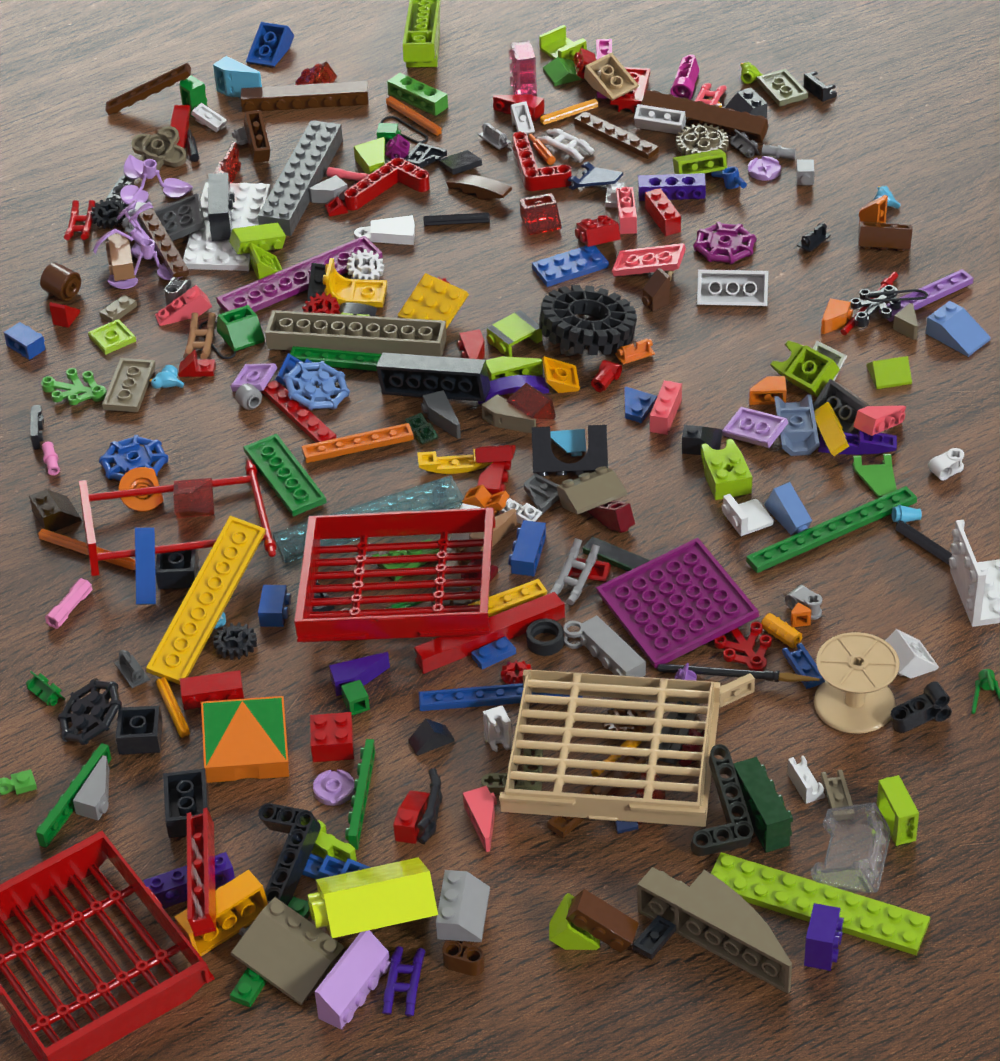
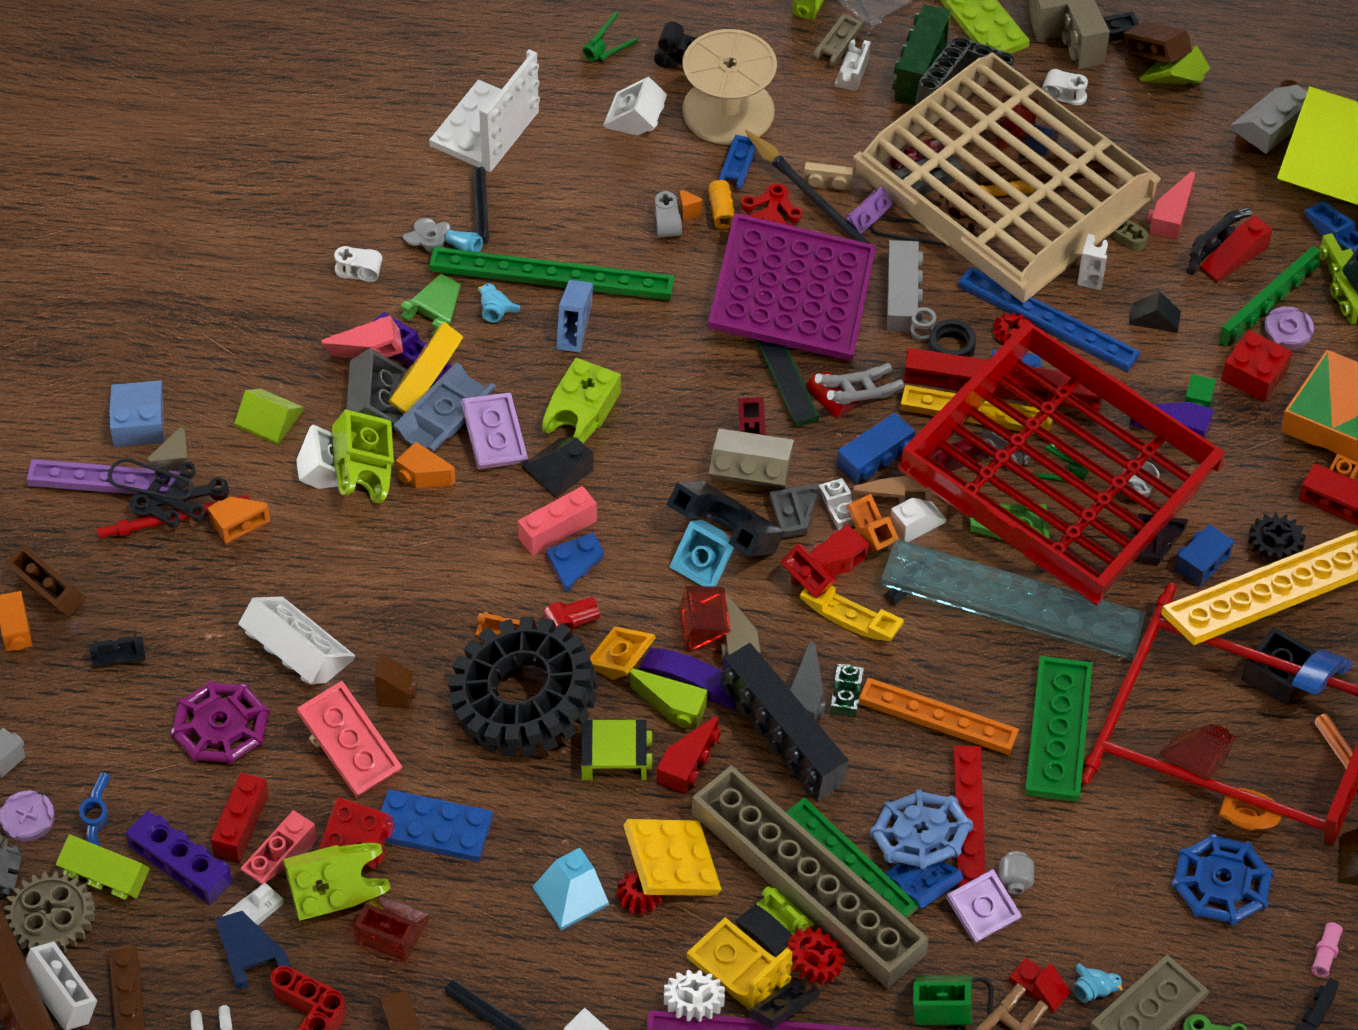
camera: 145 degrees left, 10 degrees up
white bracket [722,494,774,536] -> none
none -> lime brick [283,843,391,921]
none -> light grey plate [403,218,451,252]
none -> medium azure animal [478,283,520,323]
none -> medium azure slope [533,848,609,930]
none -> white piece [1042,69,1088,106]

